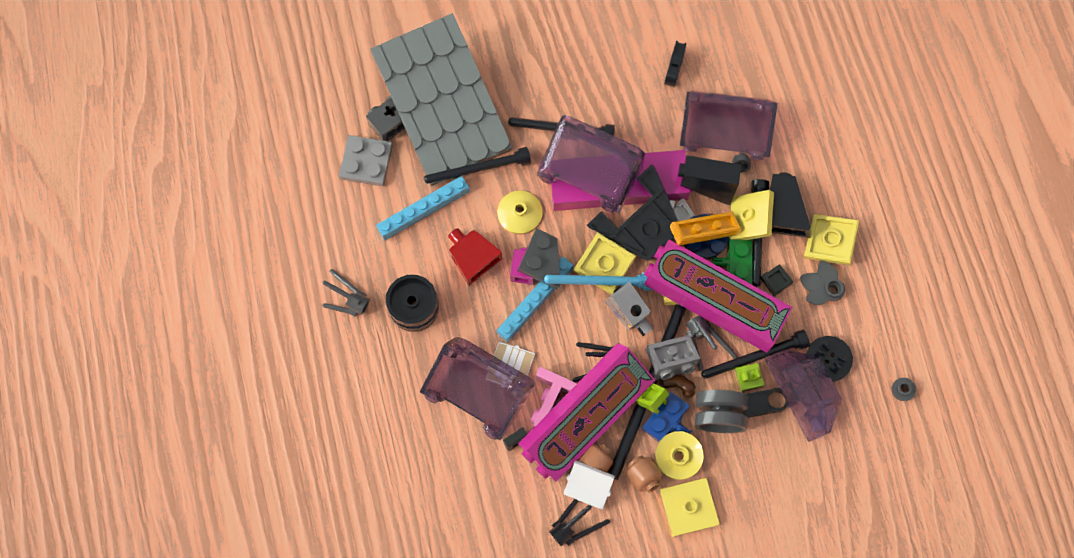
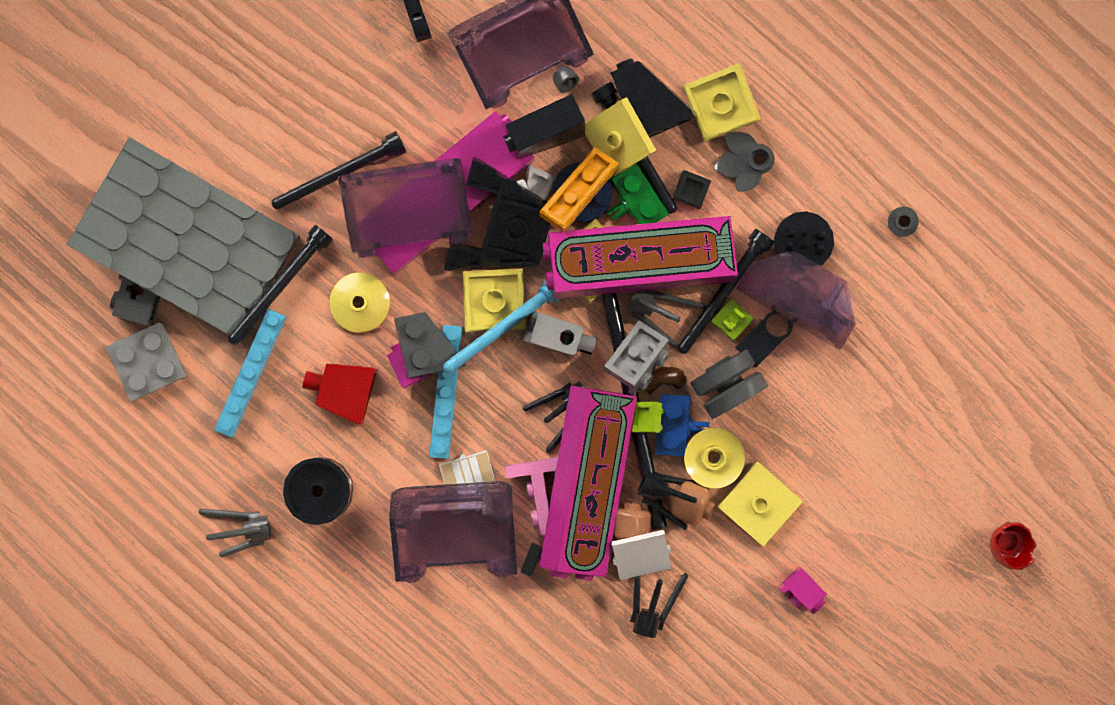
camera: 35 degrees left, 15 degrees up
none -> black plant [637,471,709,530]

